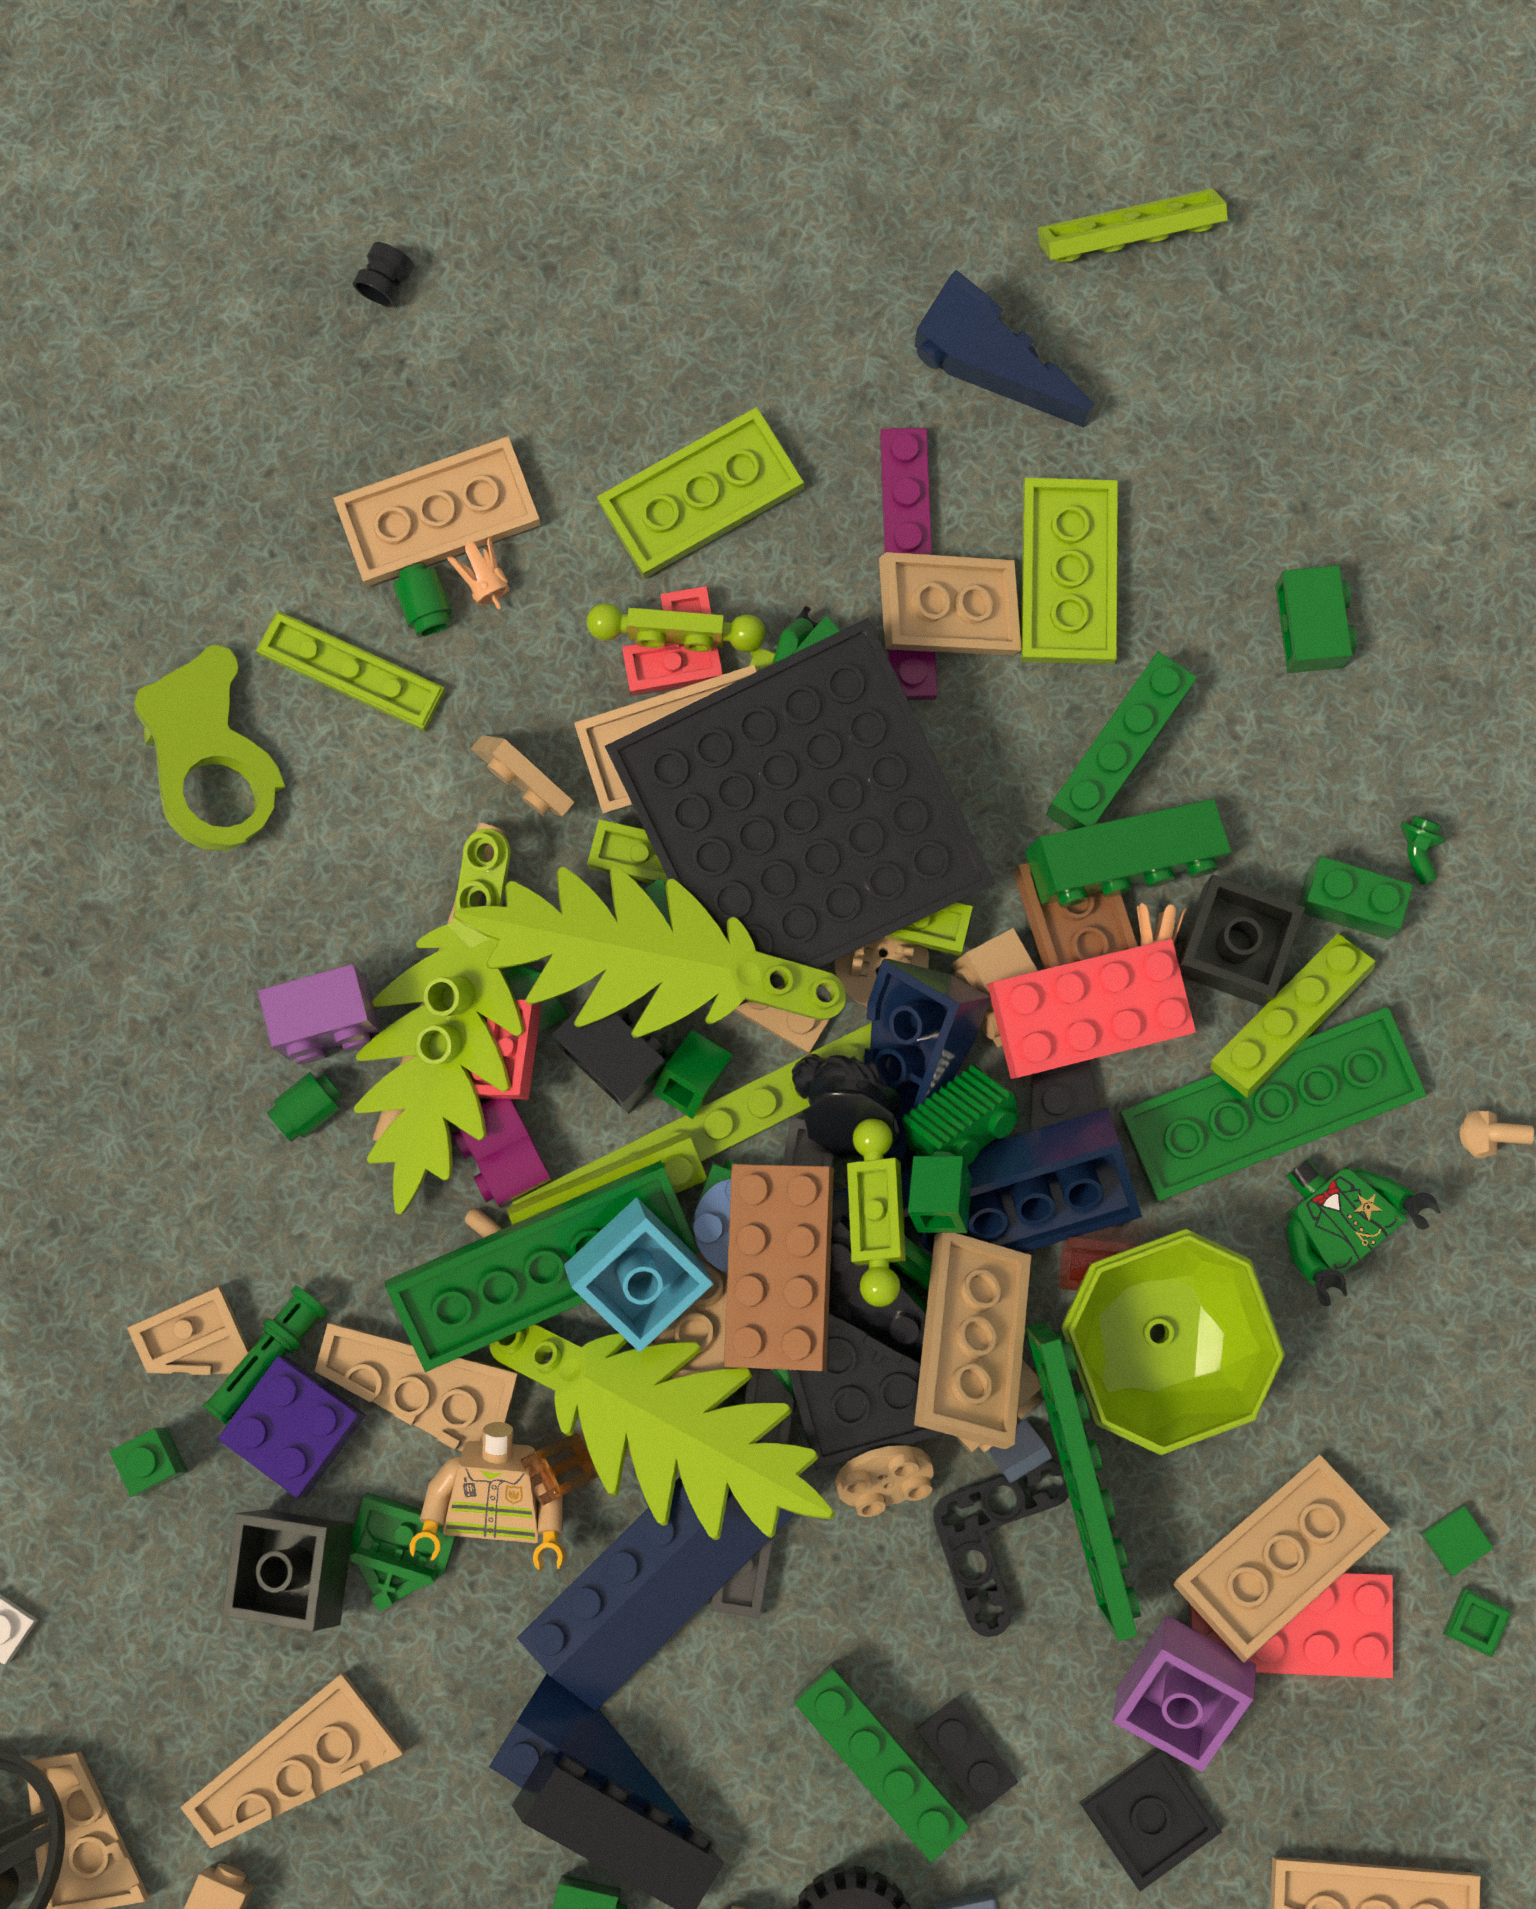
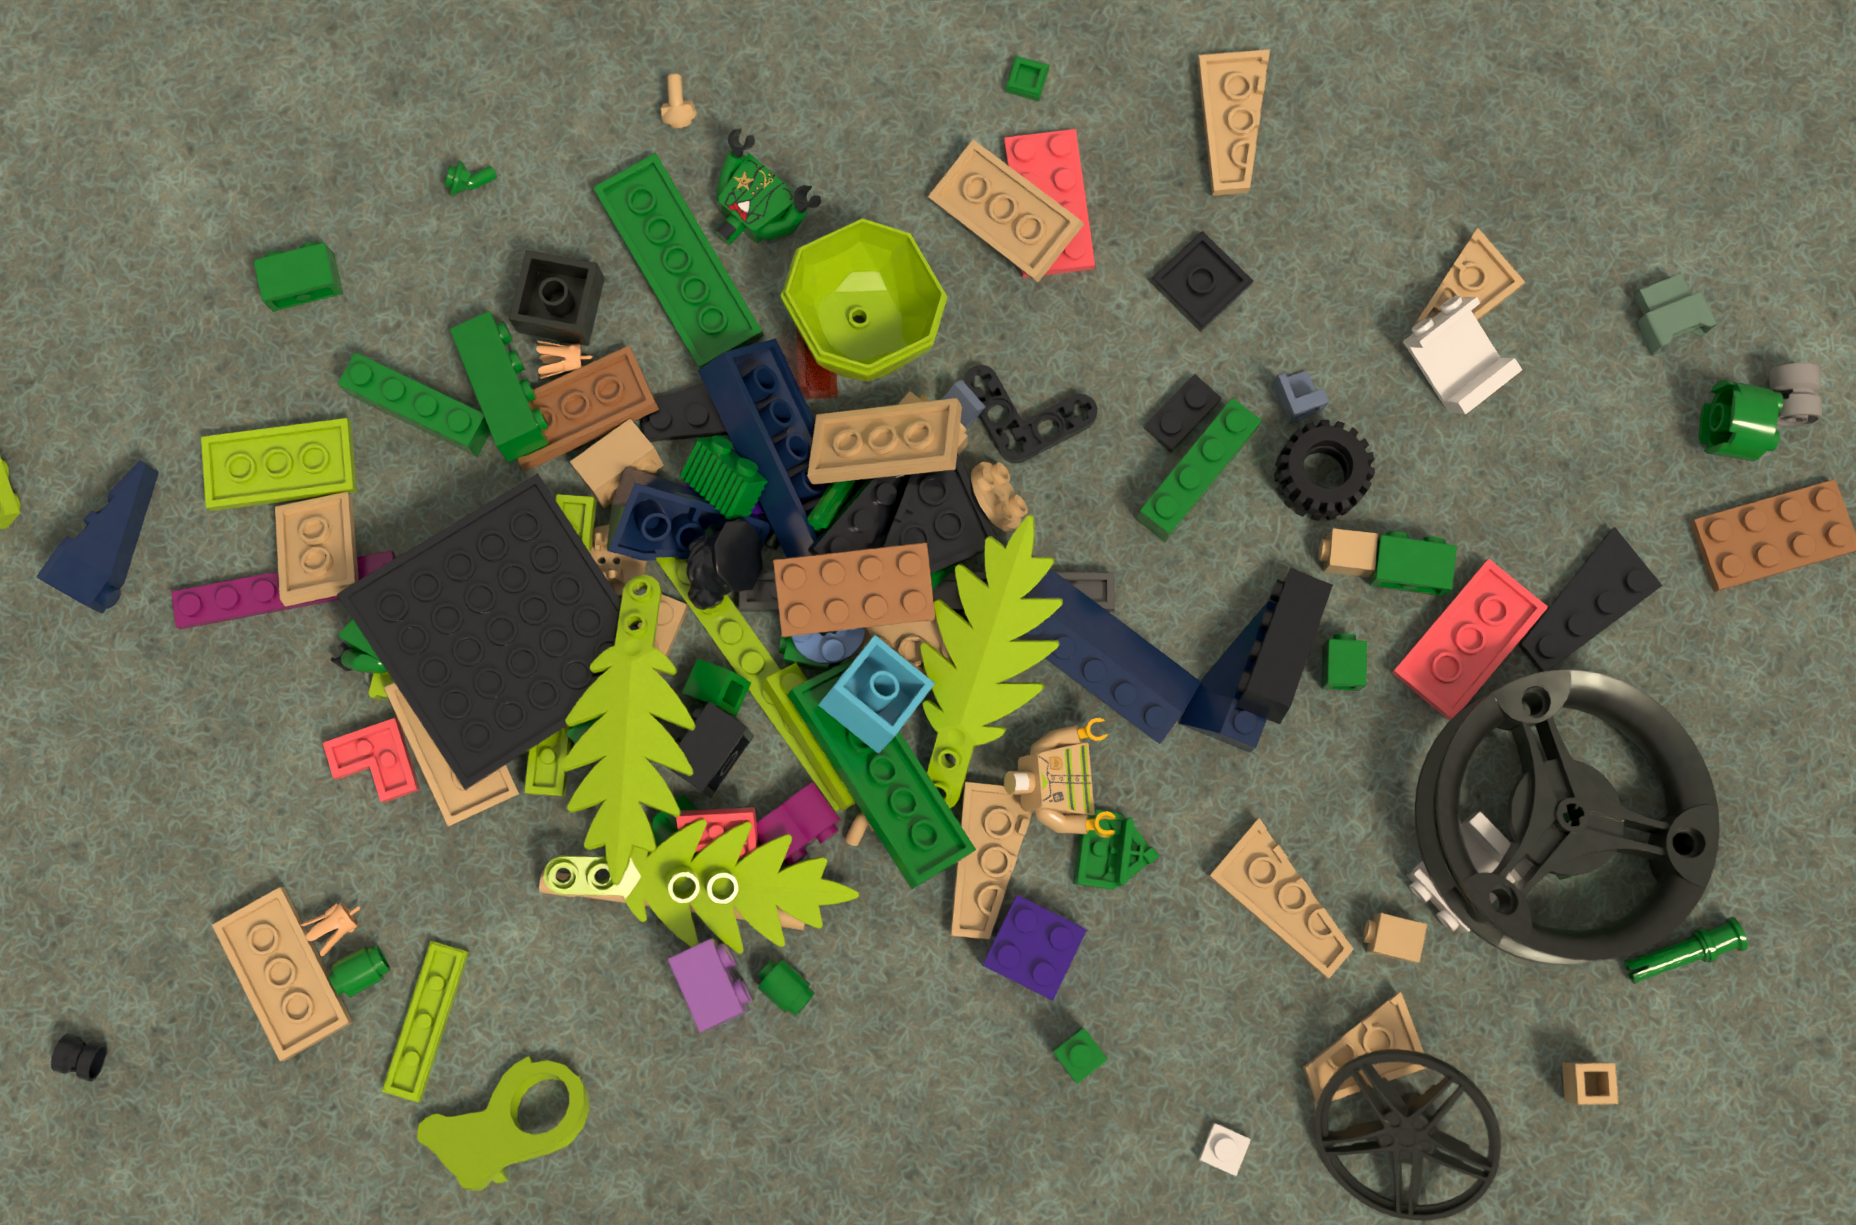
camera: 95 degrees left, 0 degrees up
tan wing [127,1285,250,1375] -> none
green pin [202,1285,329,1426] -> none
pearl dark grey brick [222,1509,354,1632] -> none
tan wing [471,735,574,817] -> none
clear orange tile [521,1432,599,1506] -> none
lime plate [586,603,766,652] -> none
lime plate [597,407,804,579] -> none
lime plate [847,1118,906,1307] -> none
green brick [908,1151,972,1233] -> none
coral plate [987,939,1196,1079] -> none
green plate [1025,1321,1141,1641] -> none
medium lavender brick [1112,1615,1256,1772] -> none
lime plate [1210,933,1376,1098] -> none
green brick [1298,856,1413,940] -> none
green tile [1420,1505,1494,1576] -> none

